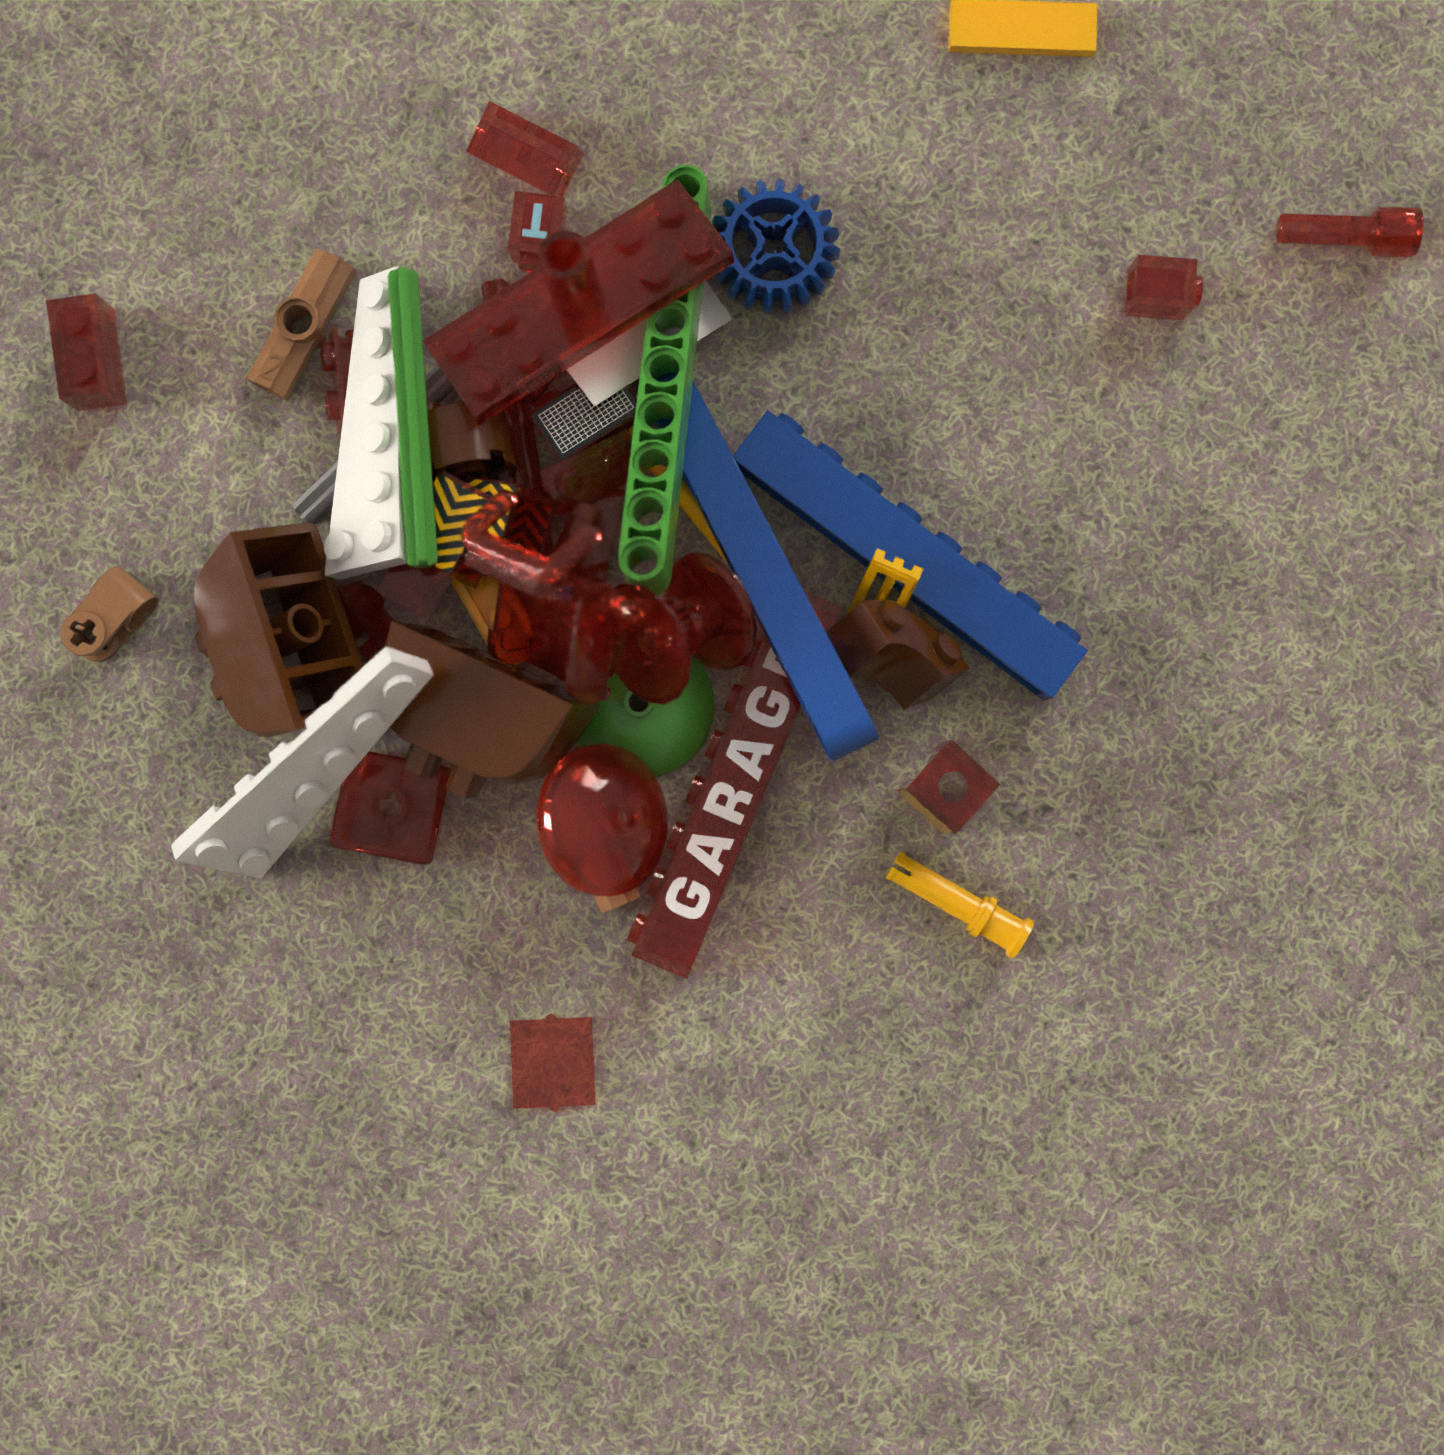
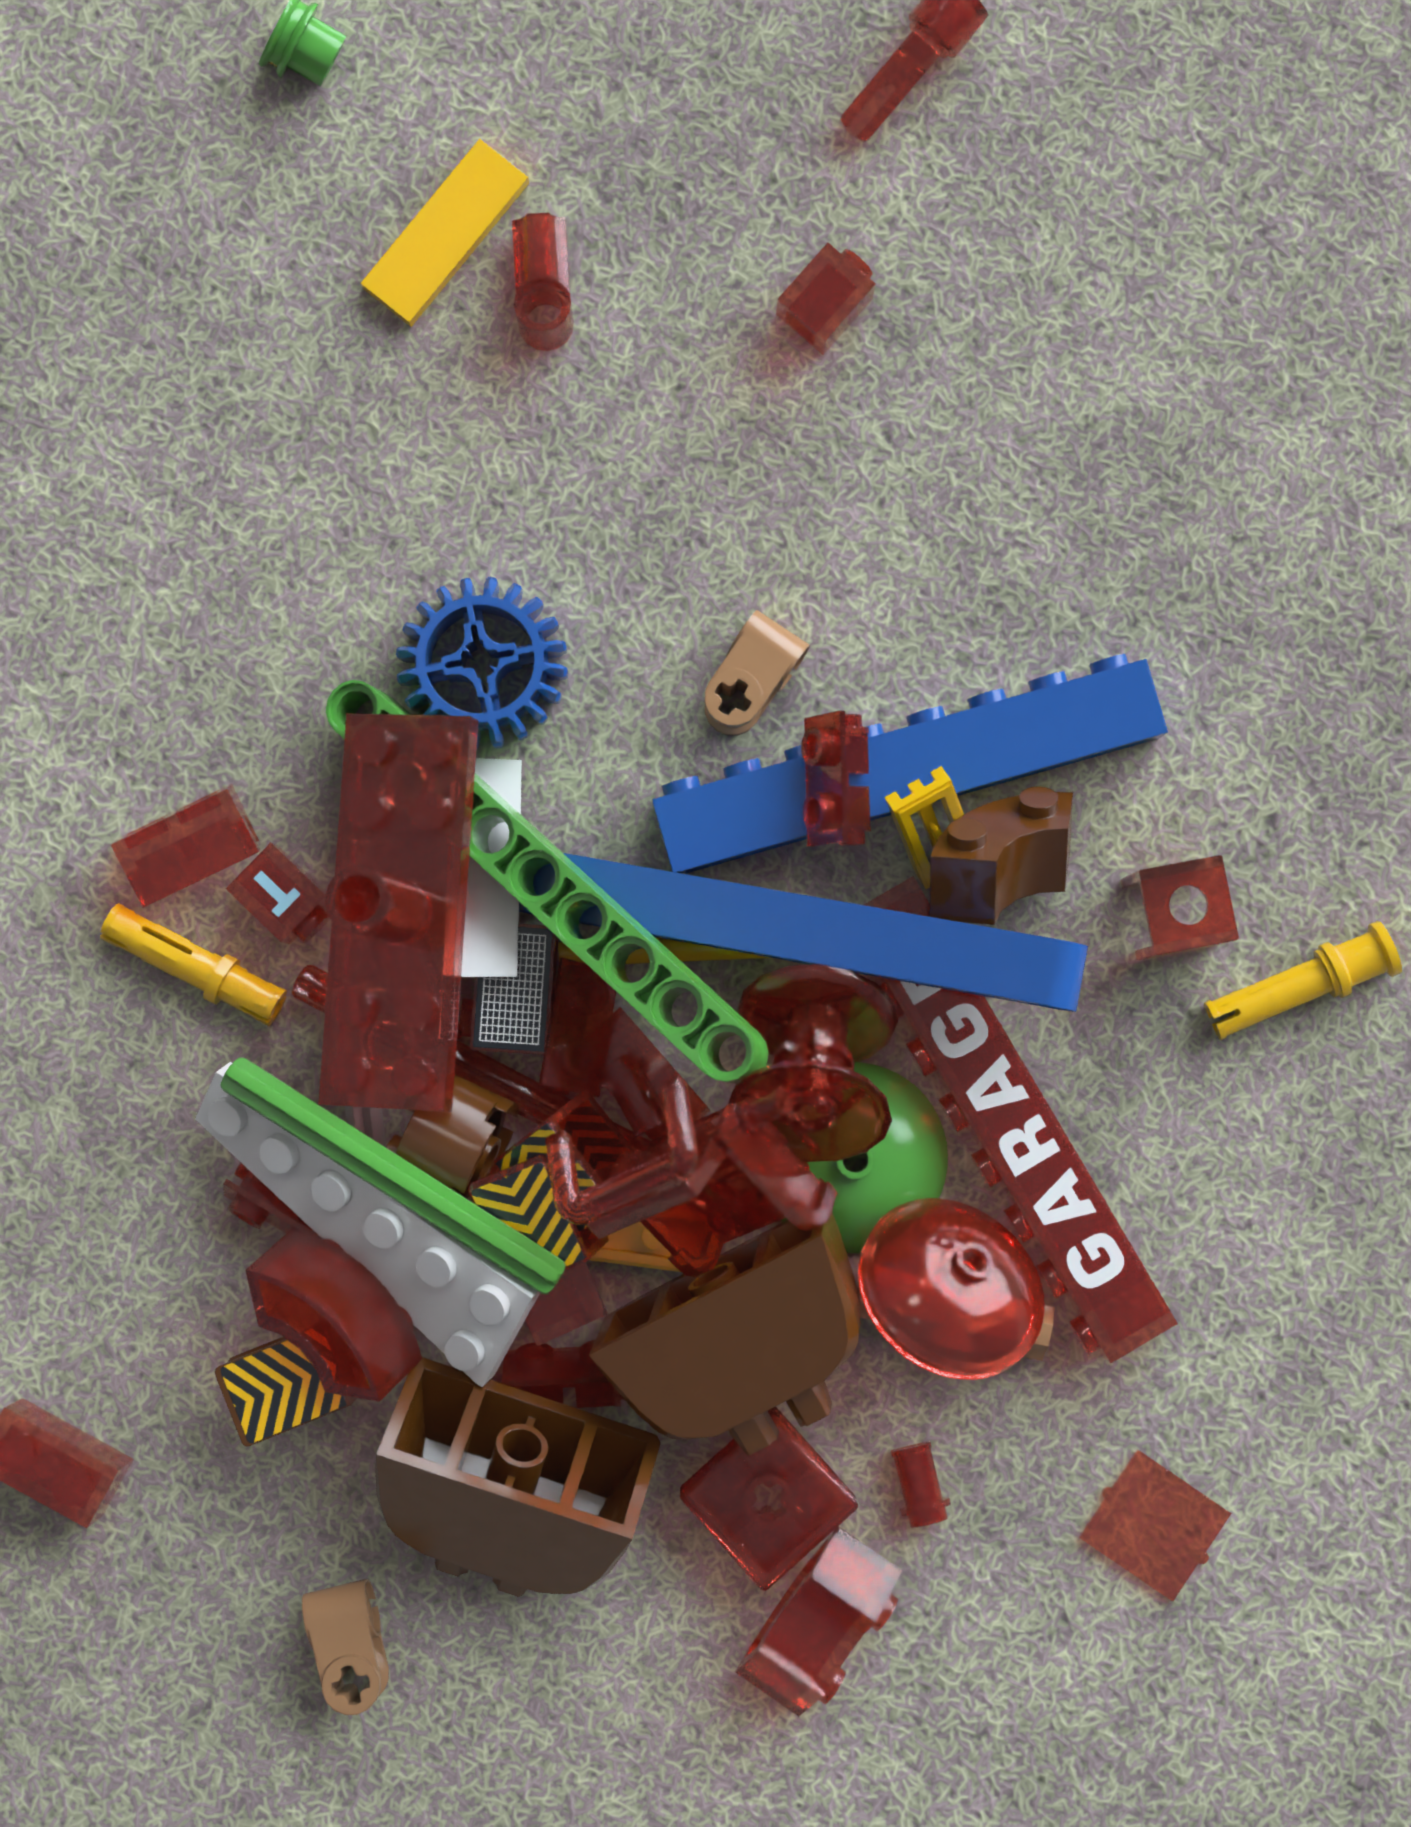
camera: 50 degrees left, 0 degrees up
white wing [171,647,434,879] -> none
medium nougat piece [247,248,357,401] -> none
none -> yellow pin [100,903,287,1026]
none -> piece [215,1317,361,1447]
none -> clear red brick [245,1230,422,1402]
none -> clear red piece [512,212,574,351]
none -> medium nougat piece [705,610,810,736]
none -> clear red brick [735,1526,902,1717]
none -> clear red hinge [801,710,871,847]
none -> clear red pin [891,1441,951,1528]

